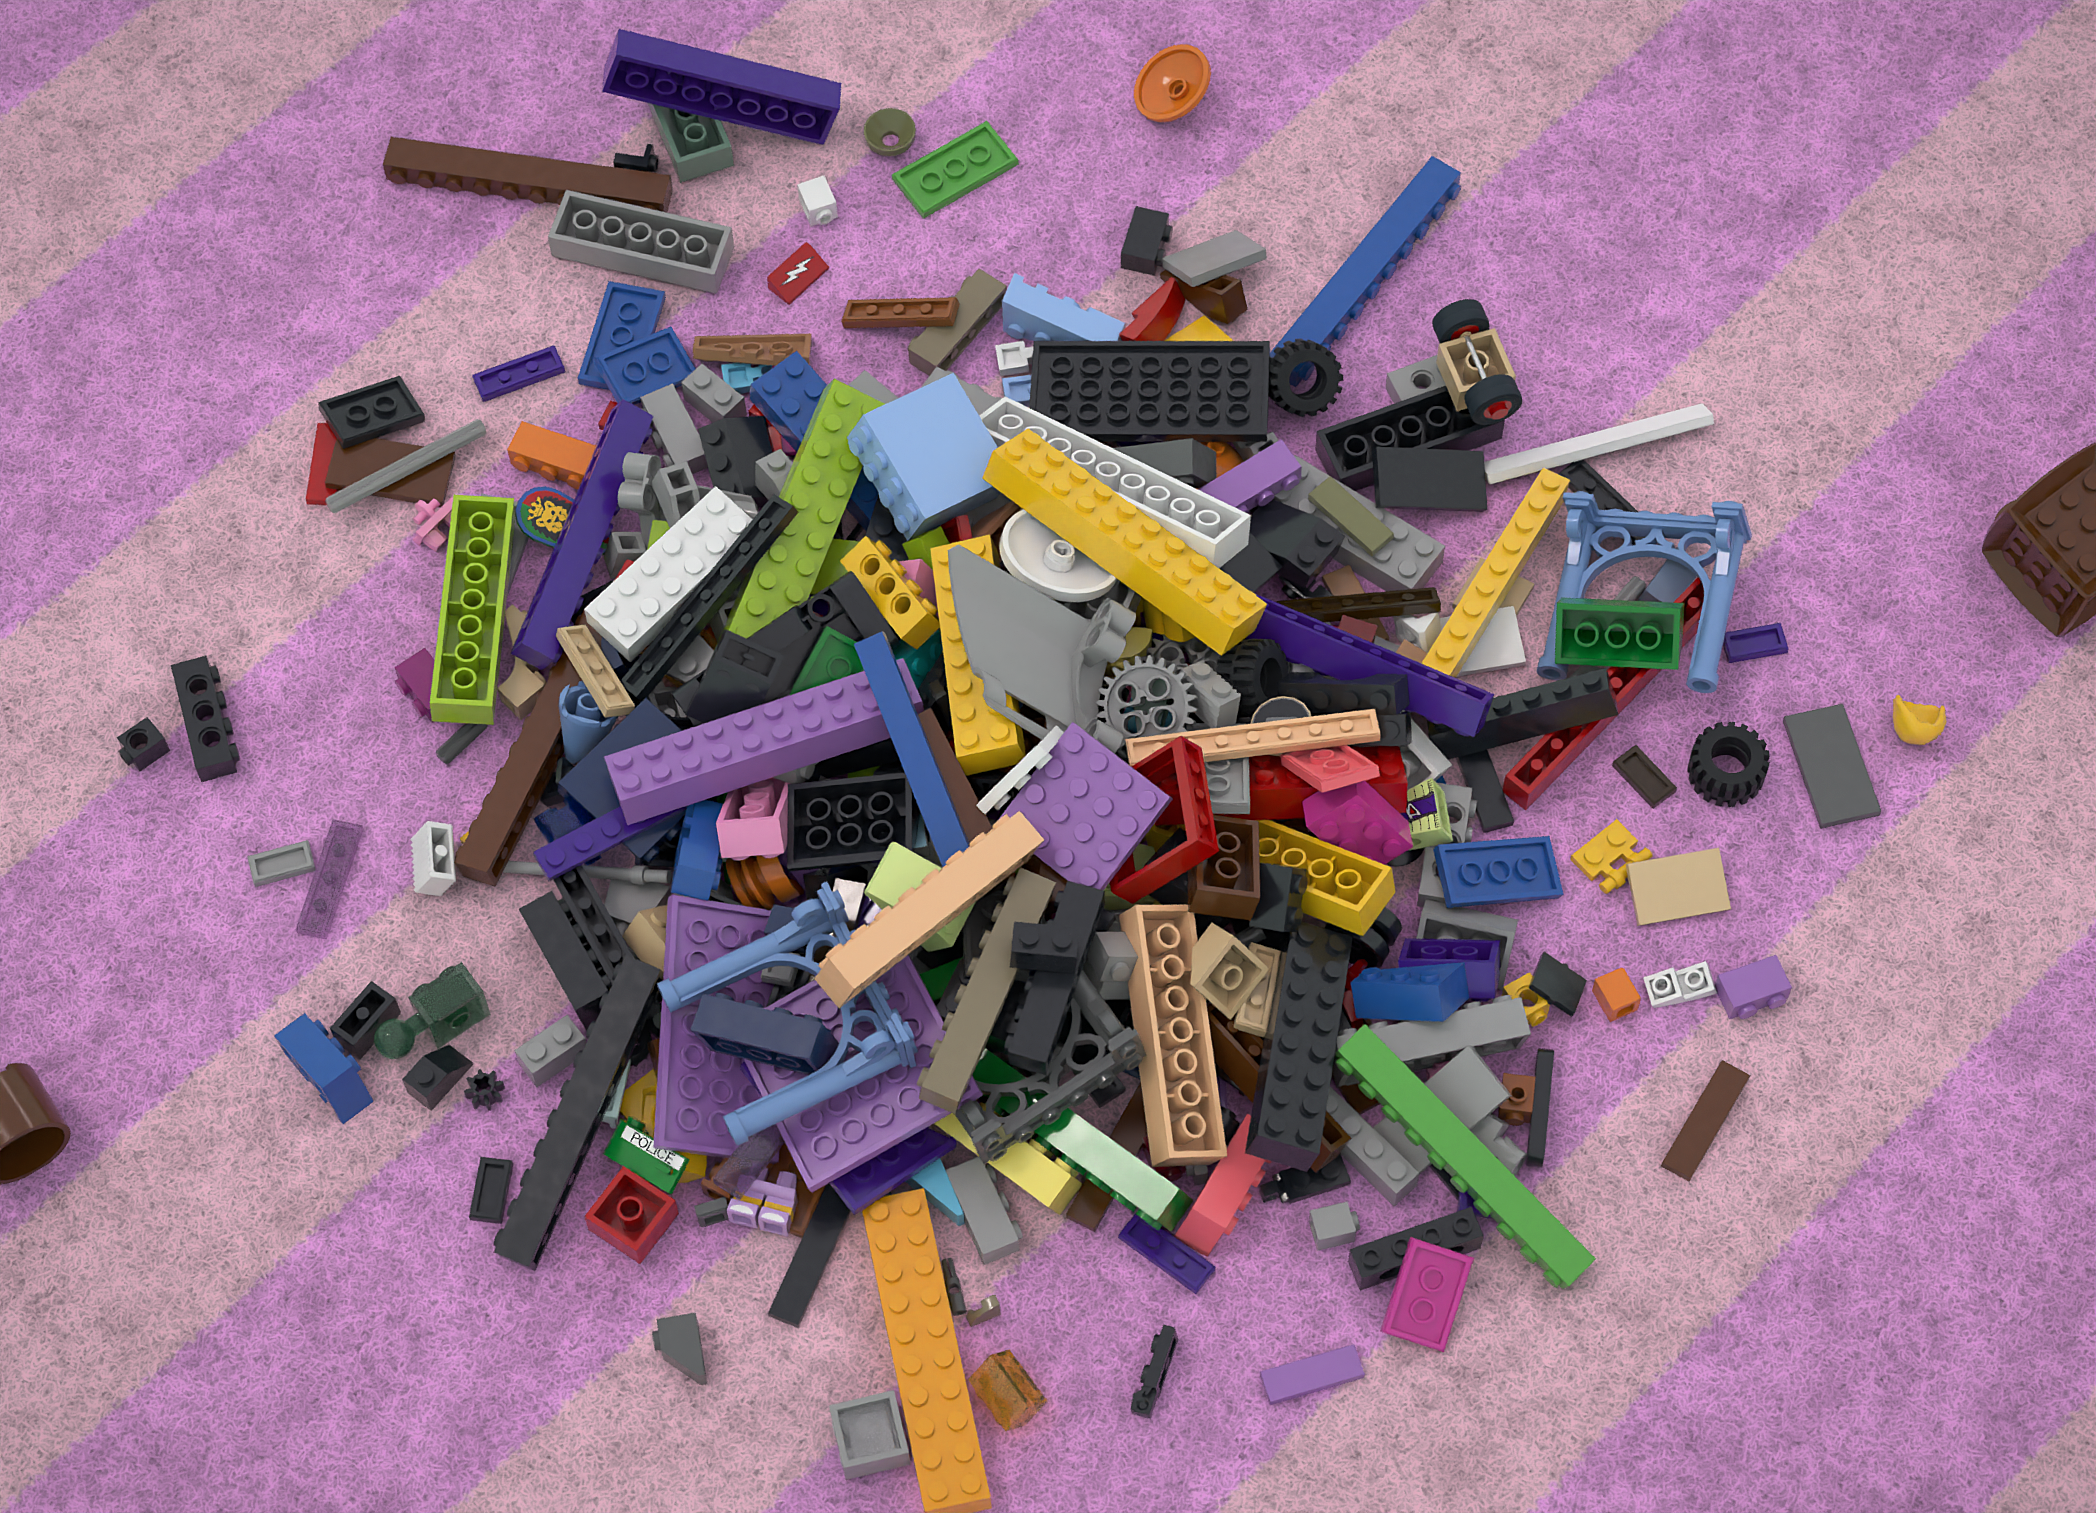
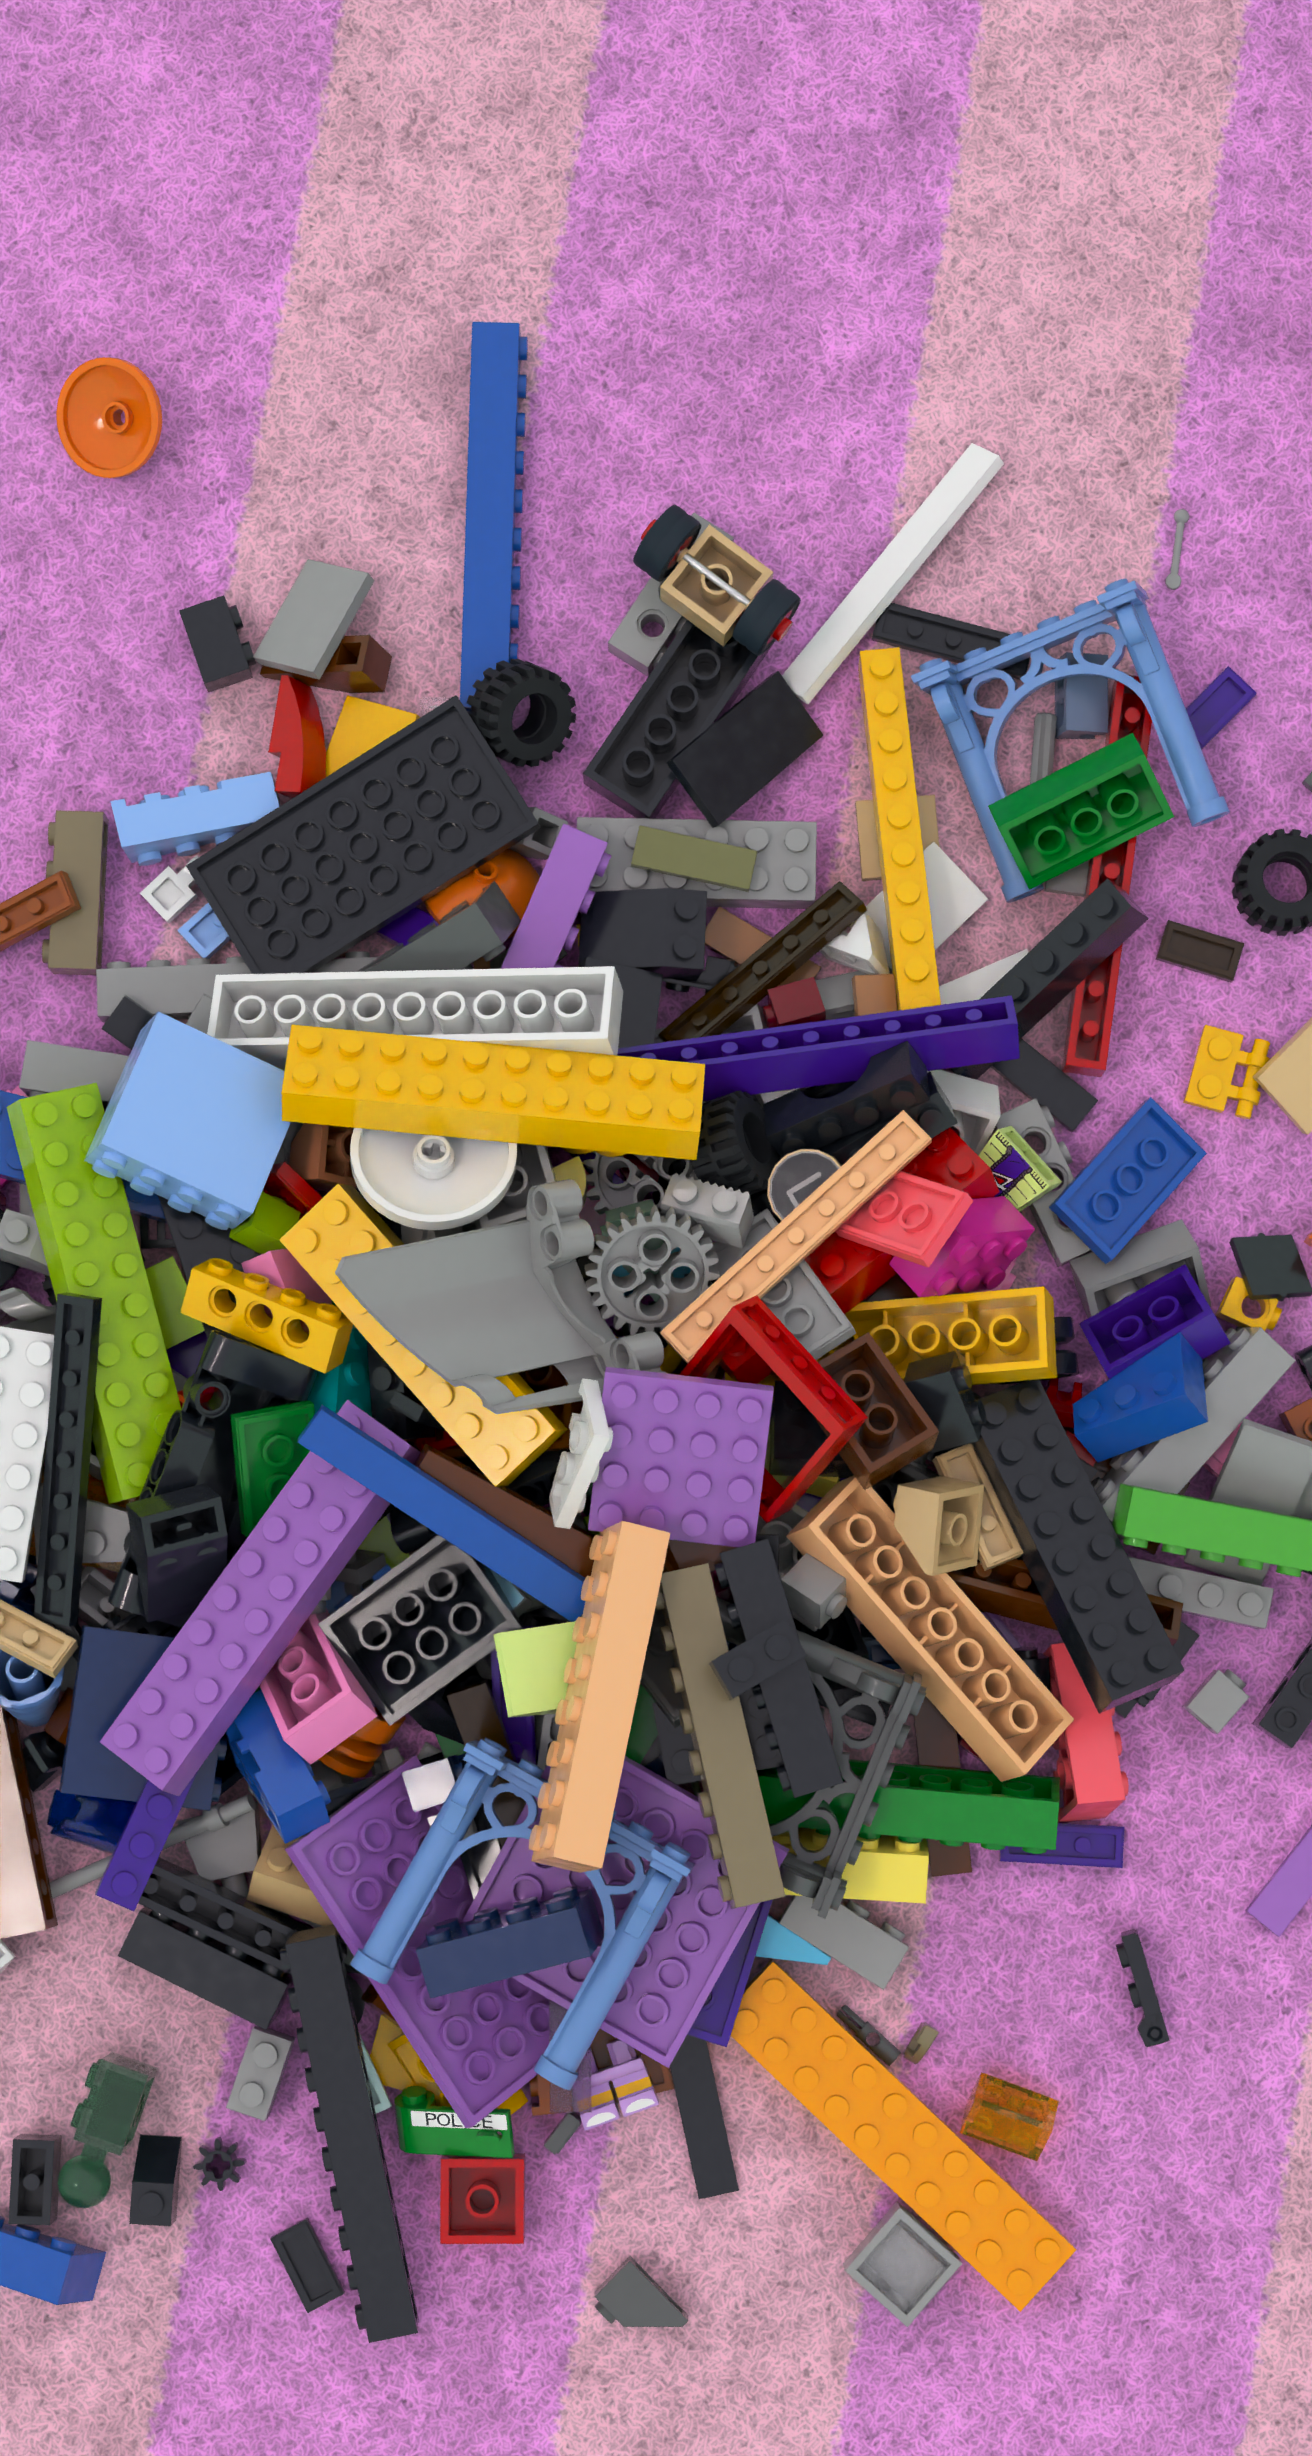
camera: 35 degrees left, 20 degrees up
none -> light grey hinge [1165,509,1189,590]

